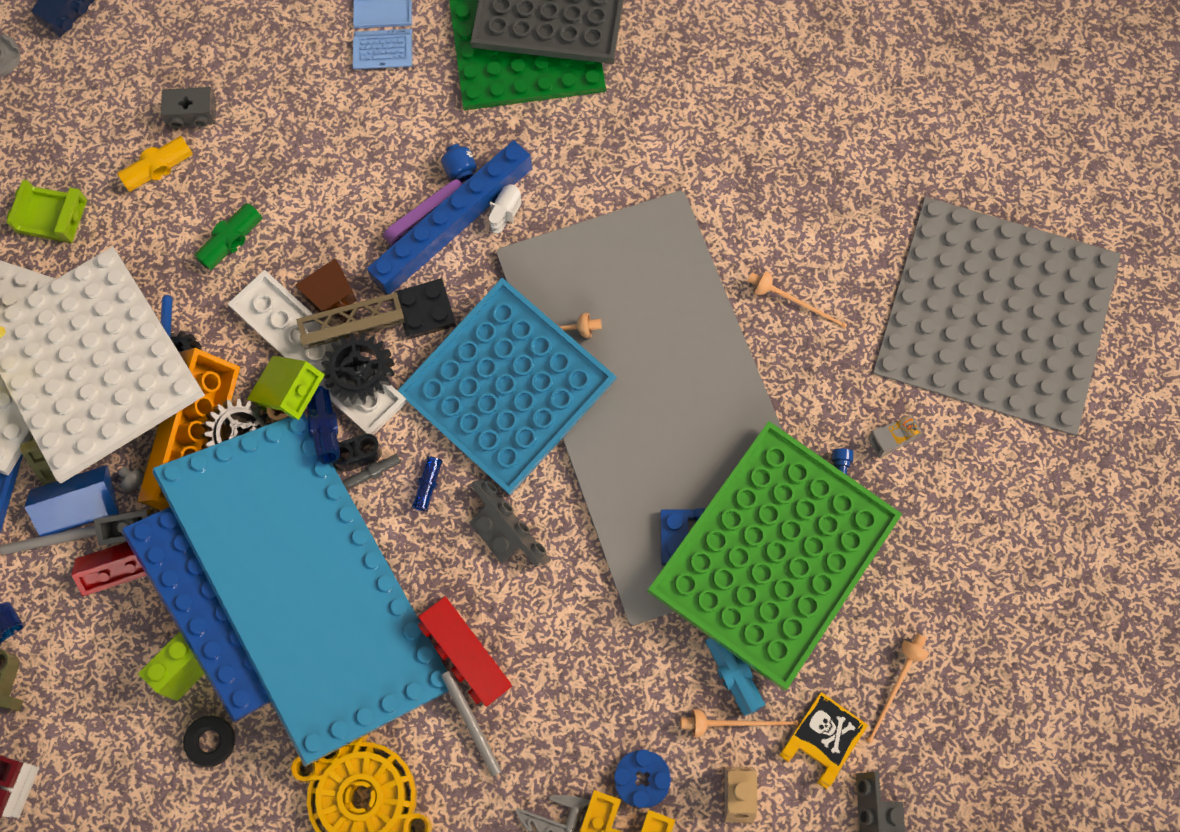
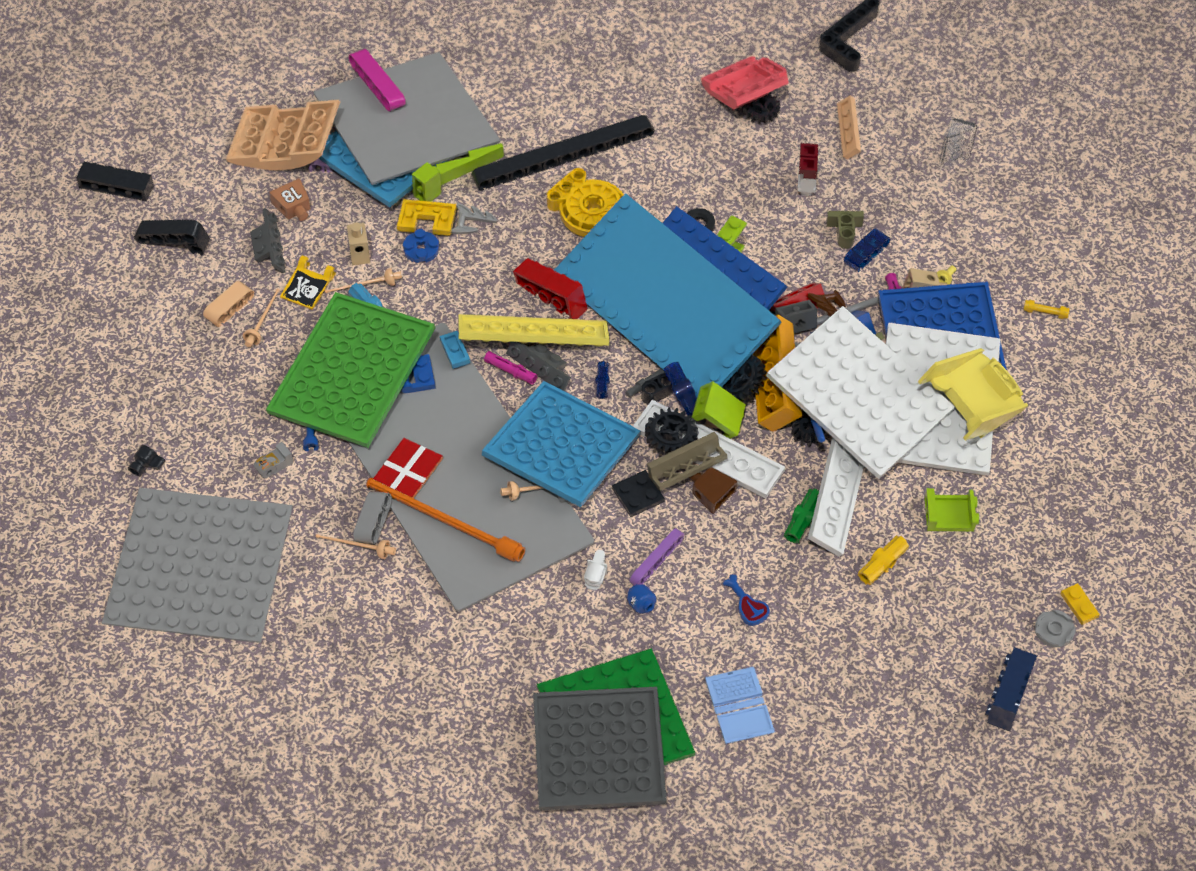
camera: 165 degrees right, 15 degrees down
dark grey brick [161,87,216,129] -> none
blue brick [367,140,532,295] -> none
light grey bar [441,670,502,777] -> none
none -> black piece [128,445,165,477]
none -> light nougat beam [203,281,254,327]
none -> light grey beam [353,491,392,544]
none -> flag [366,438,526,562]
none -> dark azure plate [440,331,470,369]
none -> light yellow plate [458,314,609,347]
none -> dark pink pin [484,351,538,385]
none -> blue piece [723,574,770,626]
none -> reddish brown piece [807,290,846,317]
none -> white plate [808,437,864,557]

